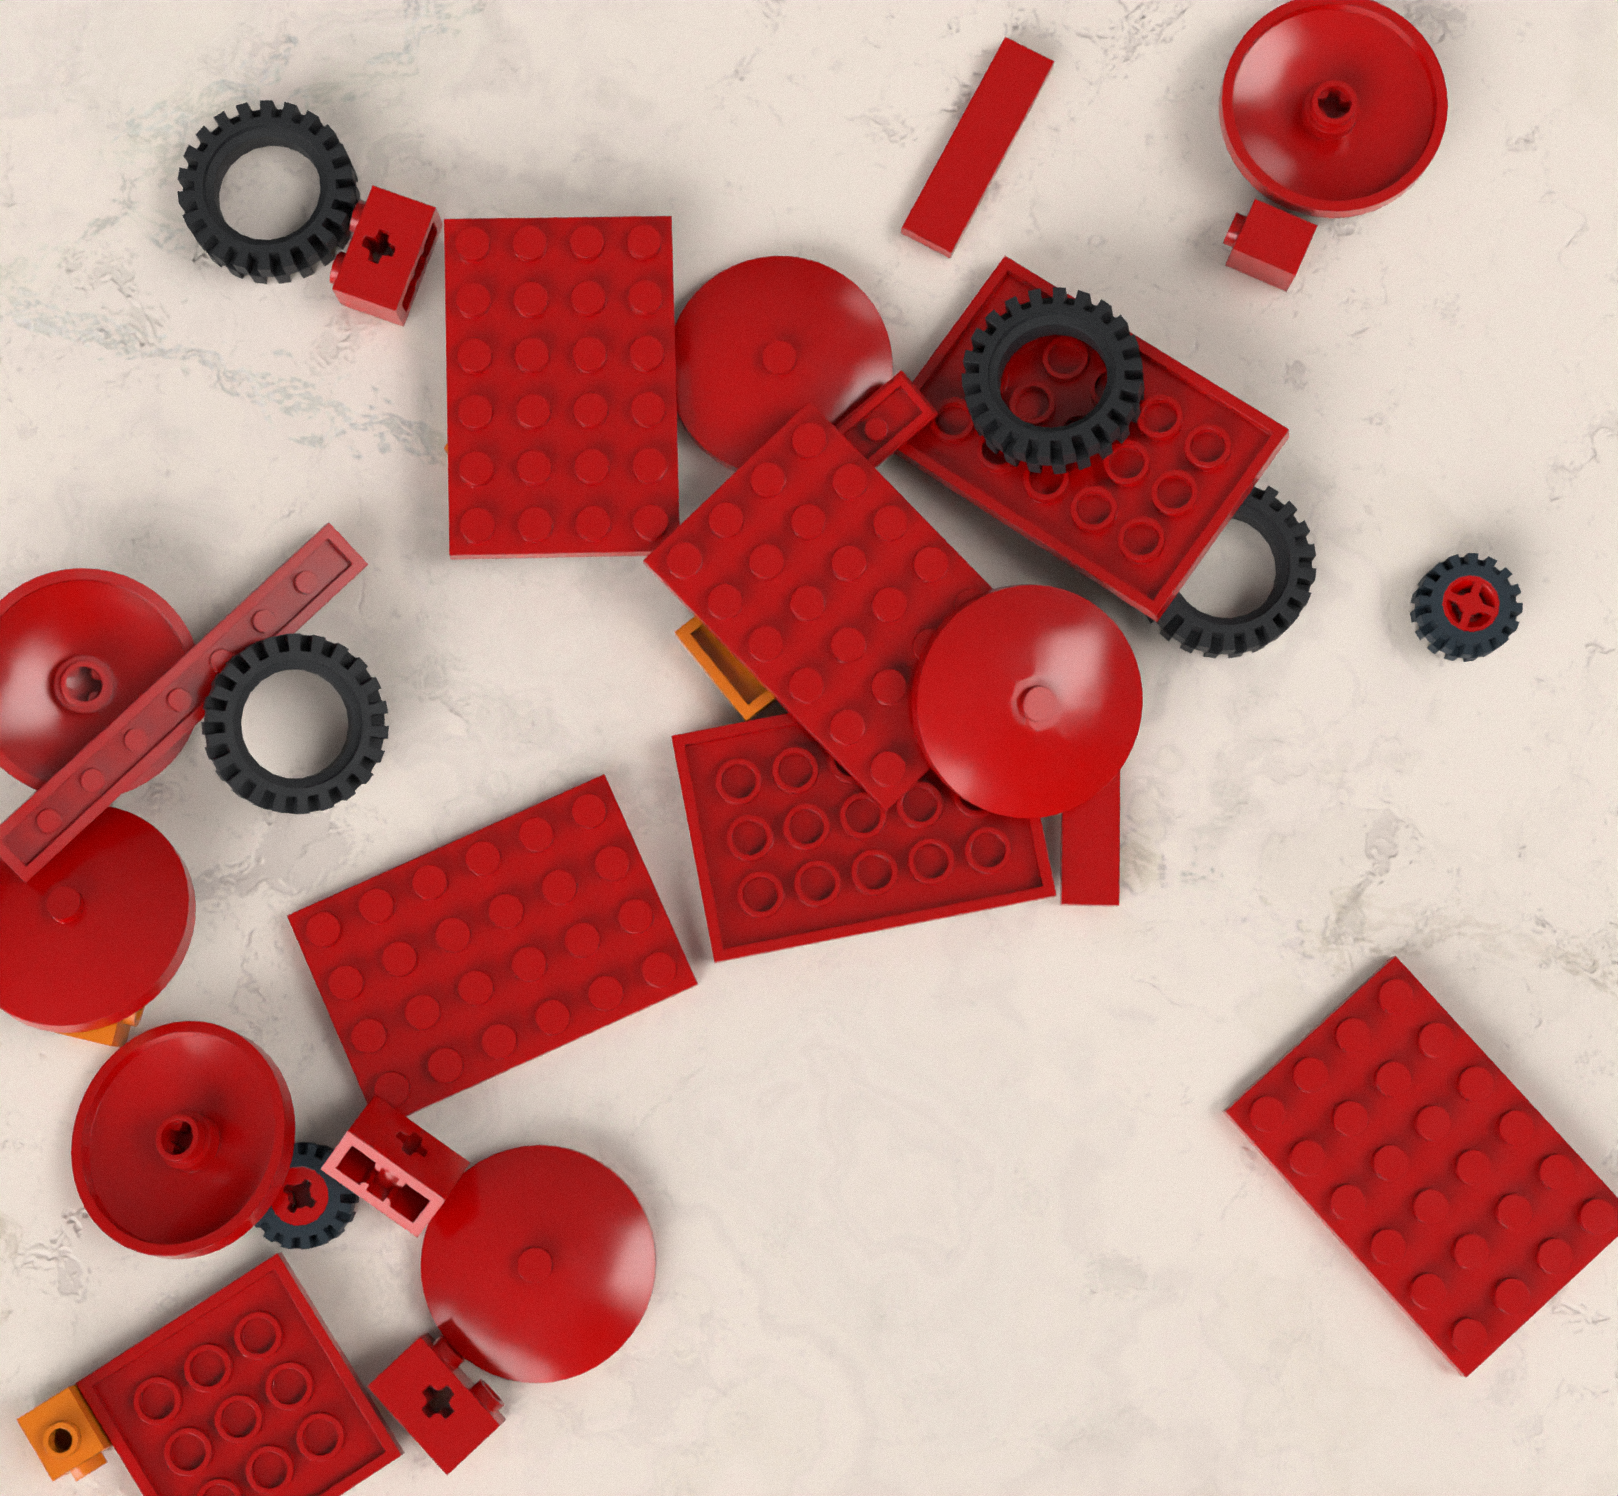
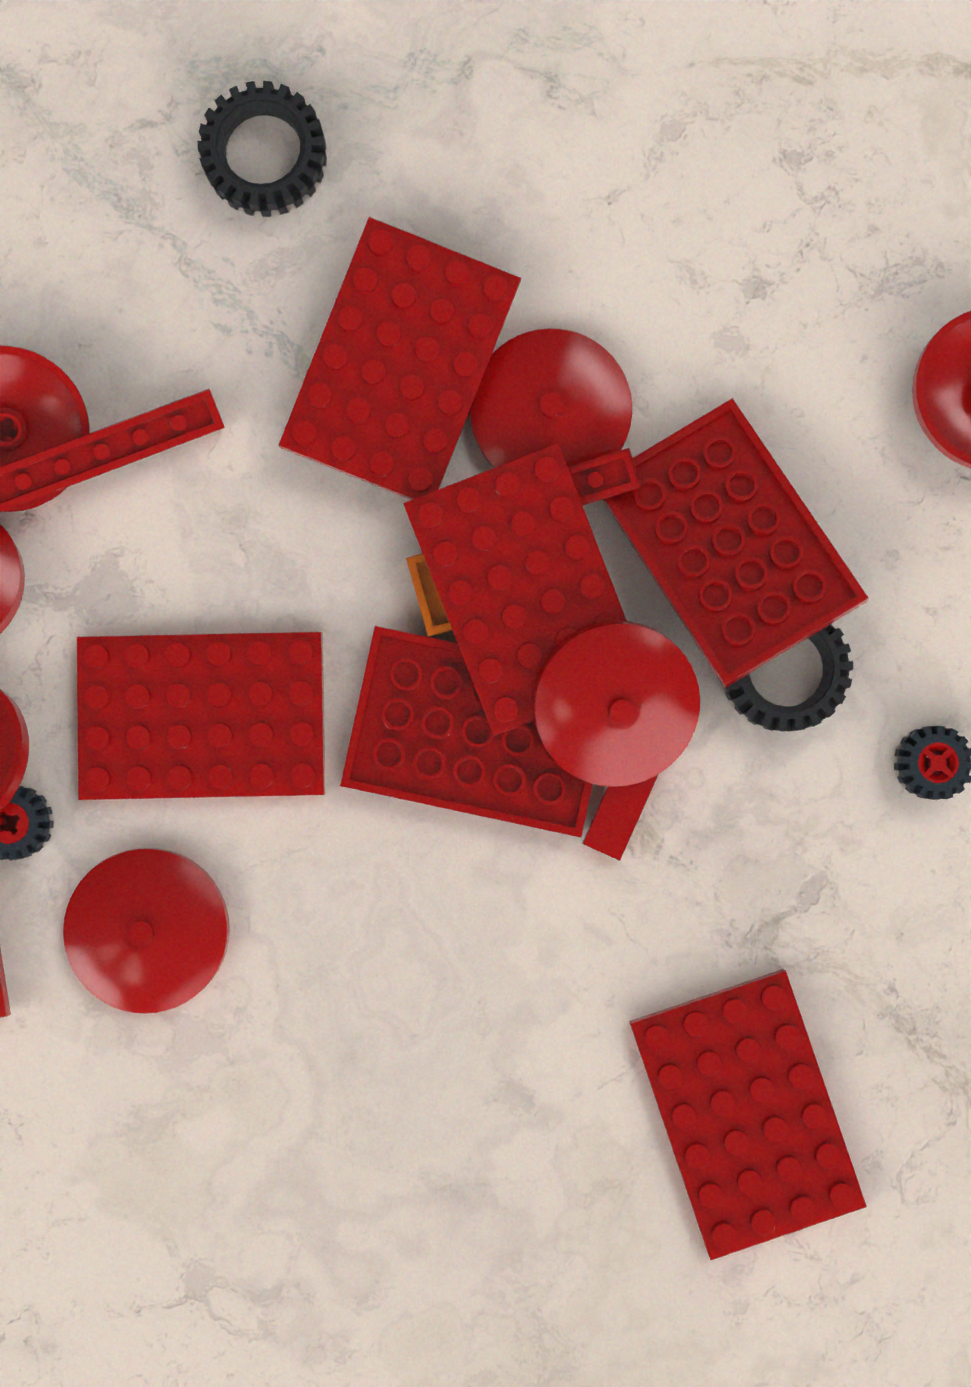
camera: 25 degrees right, 5 degrees up
black tyre [201,633,389,814] -> none
red brick [321,1095,470,1238] -> none
red brick [329,185,443,327] -> none
red brick [367,1332,506,1475] -> none
red tile [901,37,1055,259] -> none
black tyre [962,287,1145,474] -> none
red brick [1222,199,1318,292] -> none

